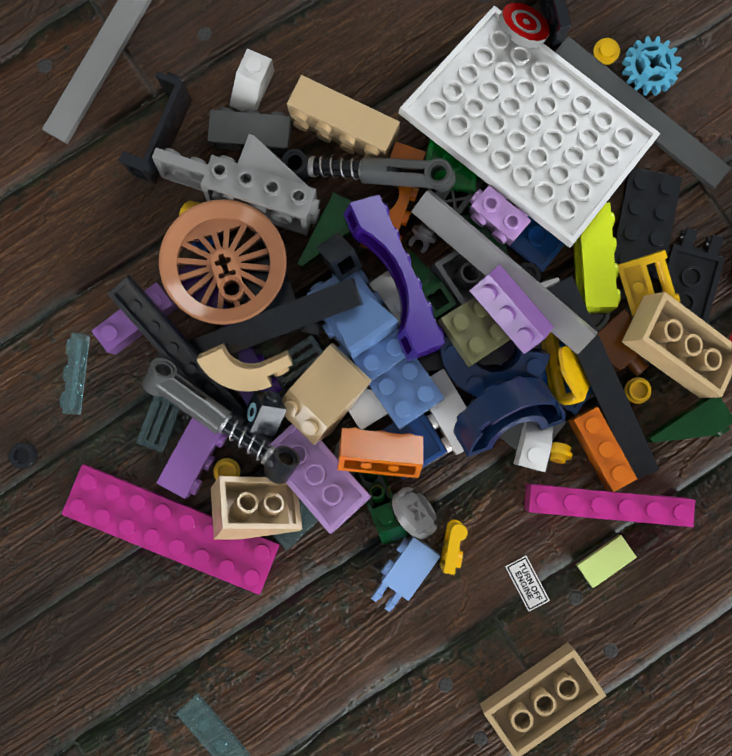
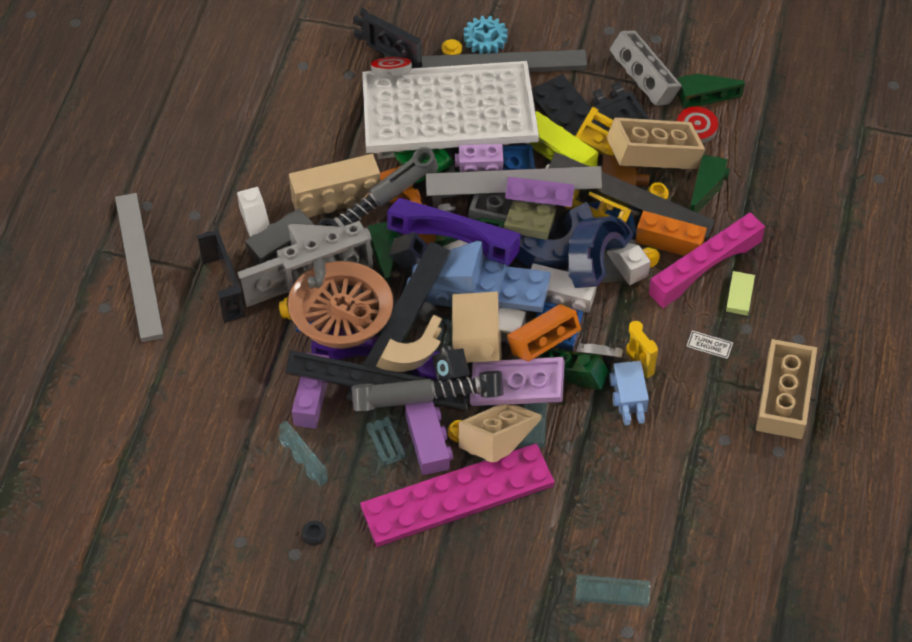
camera: 45 degrees left, 30 degrees down
none -> dark grey arm [308,259,326,289]

